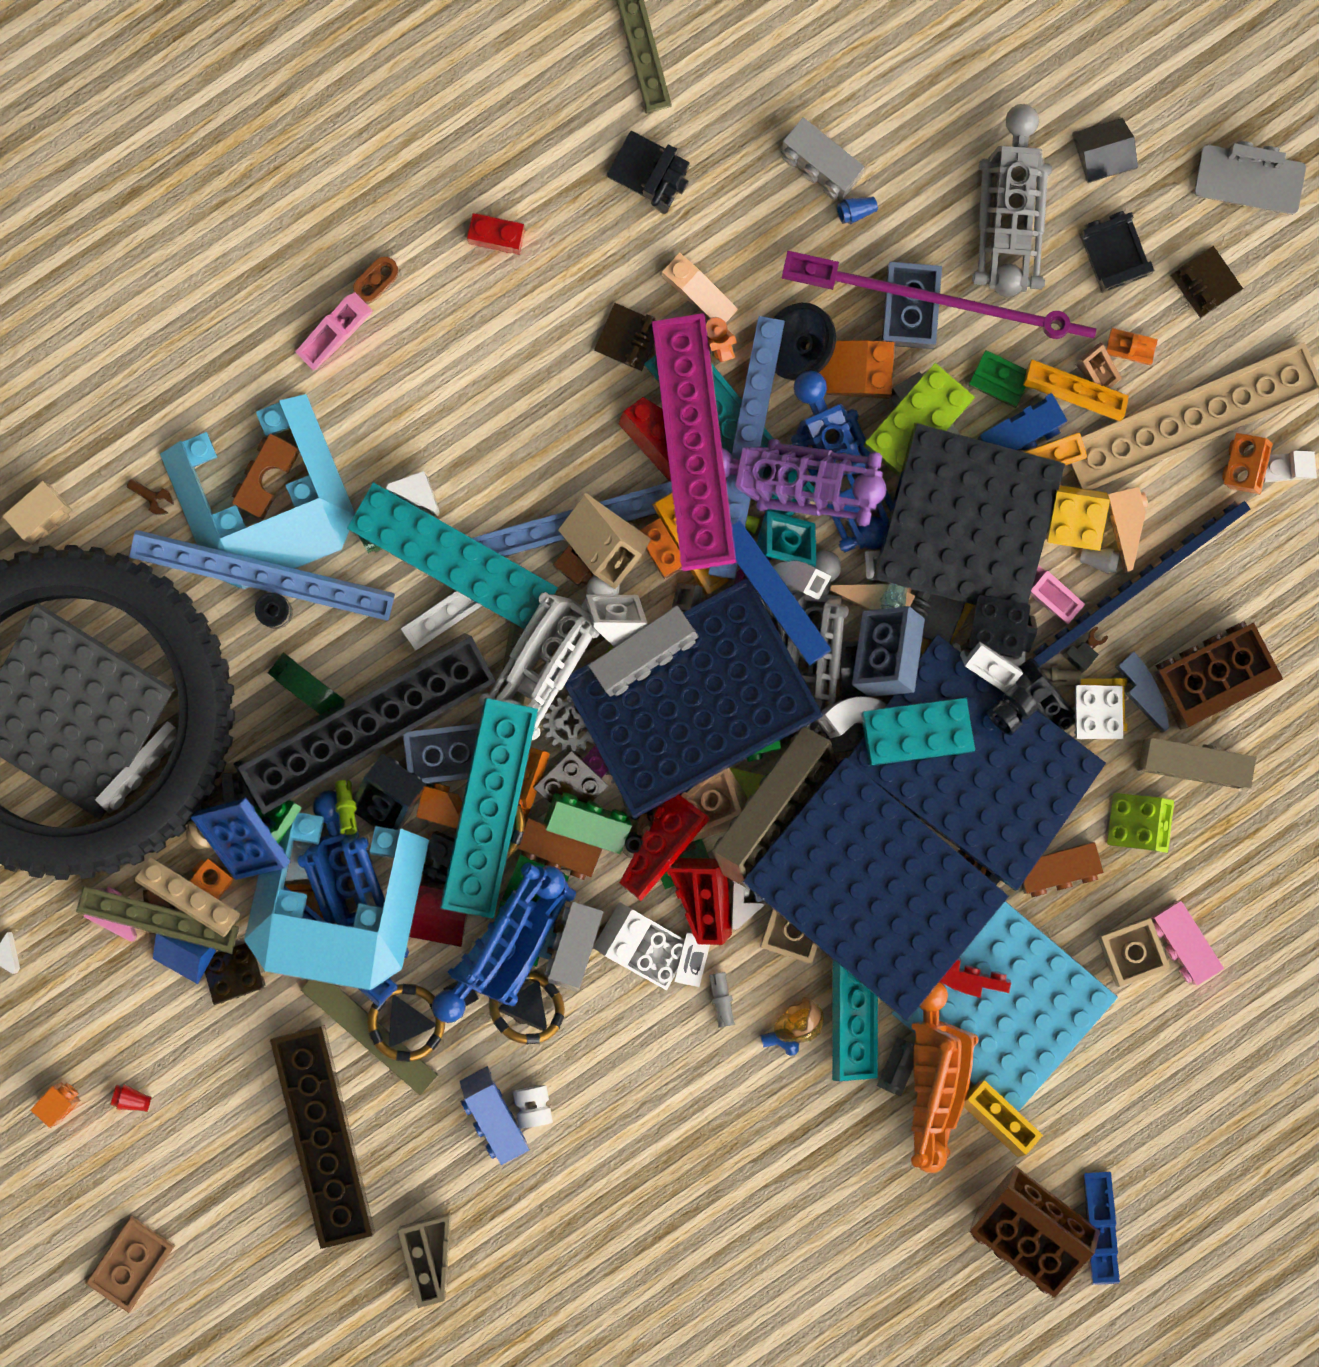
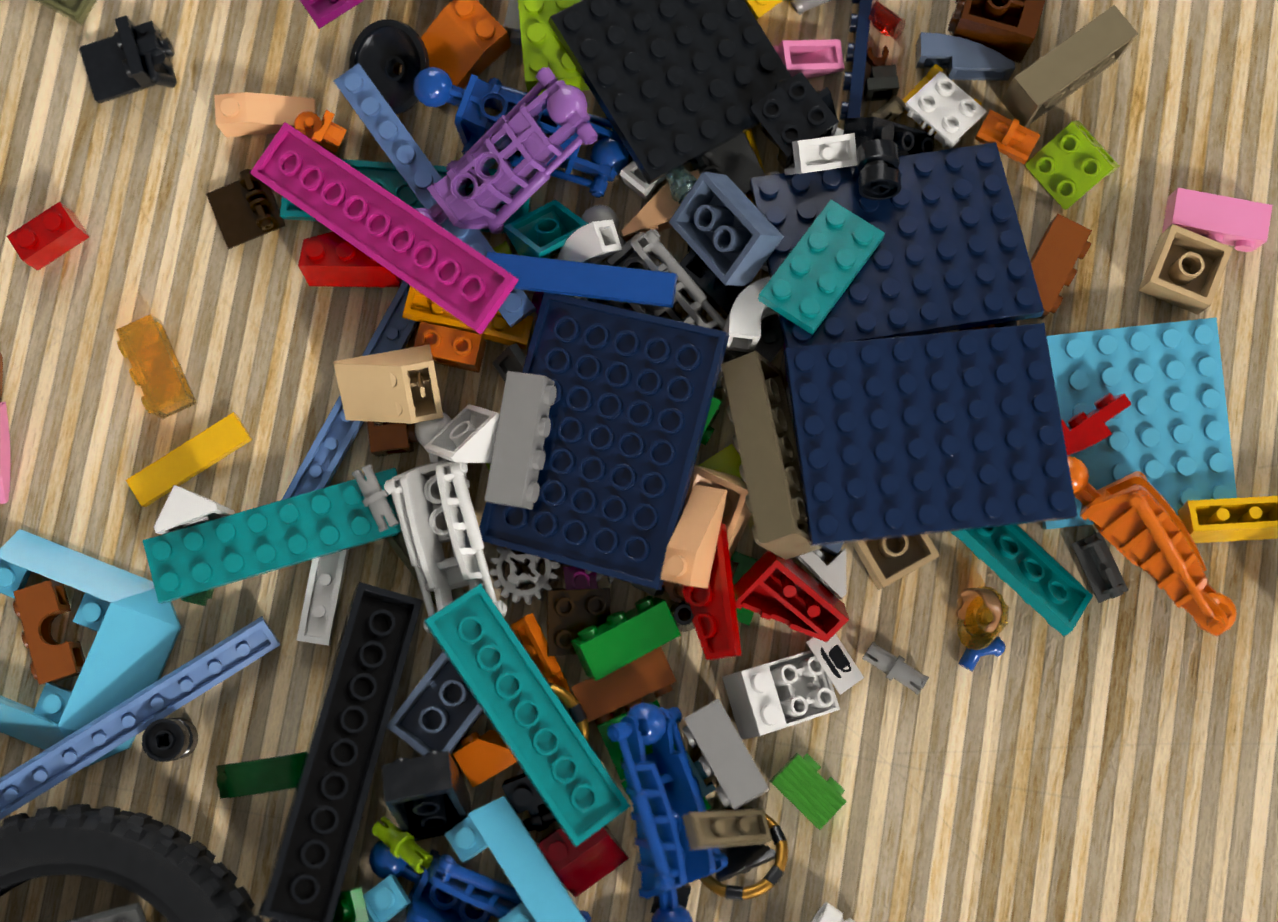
camera: 35 degrees left, 5 degrees down
none -> clear yellow brick [116,314,197,419]
none -> yellow tile [126,412,253,507]
none -> light grey pin [352,465,399,532]
none -> light nougat slope [660,484,728,588]
none -> dark tan tile [682,808,772,850]
none -> bright green brick [770,753,847,830]
none -> clear red slope [869,0,906,40]
none -> orange hips [974,109,1040,164]

